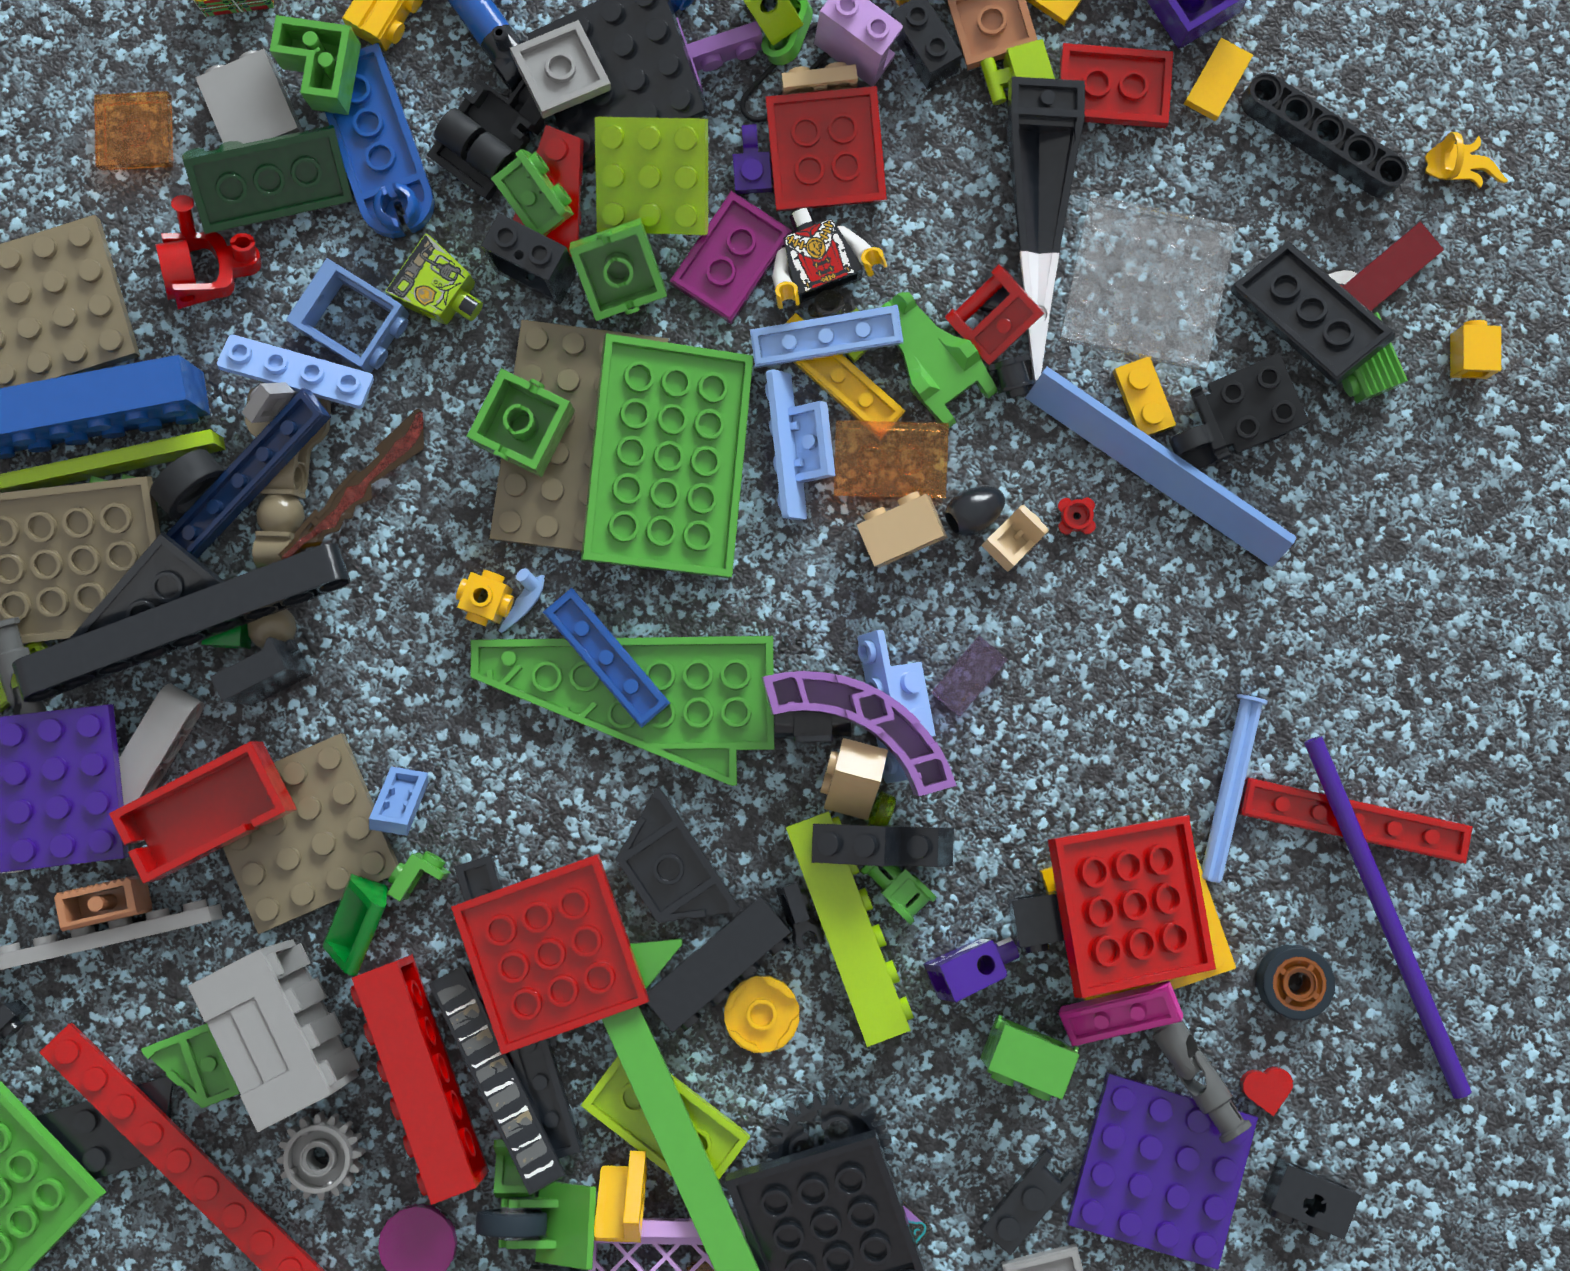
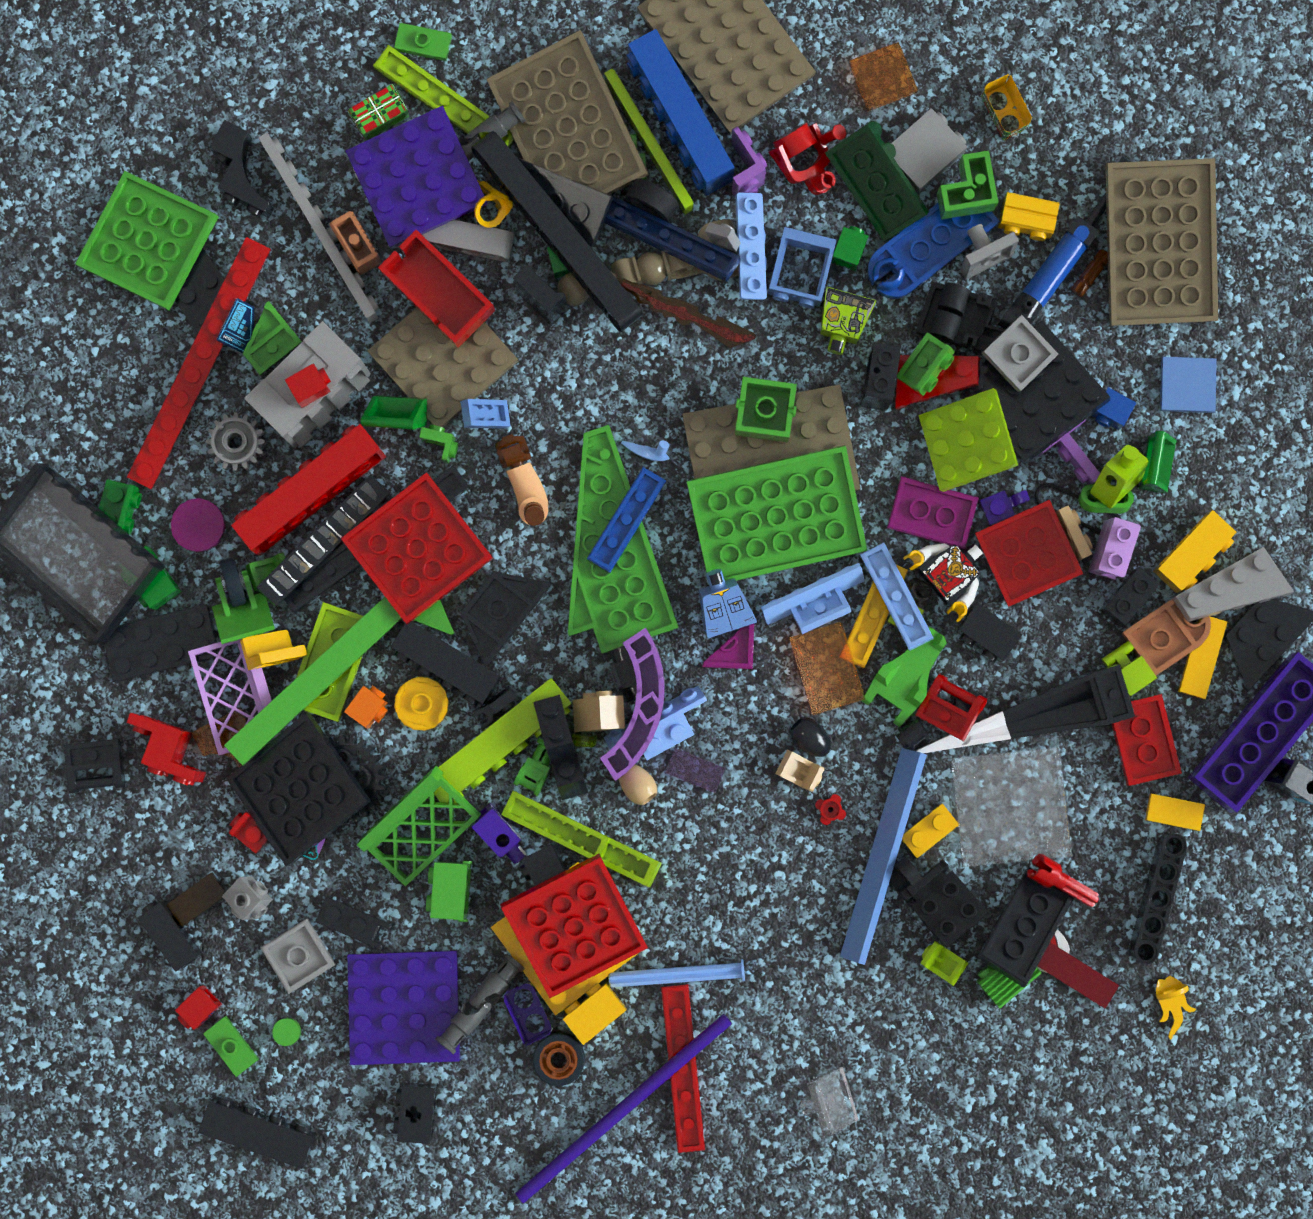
camera: 70 degrees right, 0 degrees up
yellow brick [456,569,514,627] -> none
bright green brick [569,218,667,321] -> none
tan brick [857,491,948,568] -> none
dark pink tile [1059,981,1183,1047] -> none
red tile [1240,1066,1293,1117] -> none
yellow brick [1450,320,1501,379] -> none
none -> sticker [217,298,254,353]
none -> red brick [285,363,331,408]
none -> orange brick [344,685,388,729]
none -> bright green fence [357,766,481,887]
none -> yellow piece [474,180,513,228]
none -> piece [495,434,548,526]
none -> lime slope [501,791,662,887]
none -> dark purple piece [504,982,553,1046]
none -> yellow brick [563,983,627,1045]
none -> tan animal [619,764,657,805]
none -> medium blue torso [699,569,757,638]
none -> magenta tile [703,624,754,670]
none -> medium lavender bracket [732,126,767,197]
none -> clear tile [801,1067,859,1137]
none -> green brick [831,226,869,271]
none -> lime bracket [920,941,968,986]
none -> black brick [956,603,1022,663]
none -> light grey tile [961,224,1019,280]
none -> red piece [1027,854,1099,907]

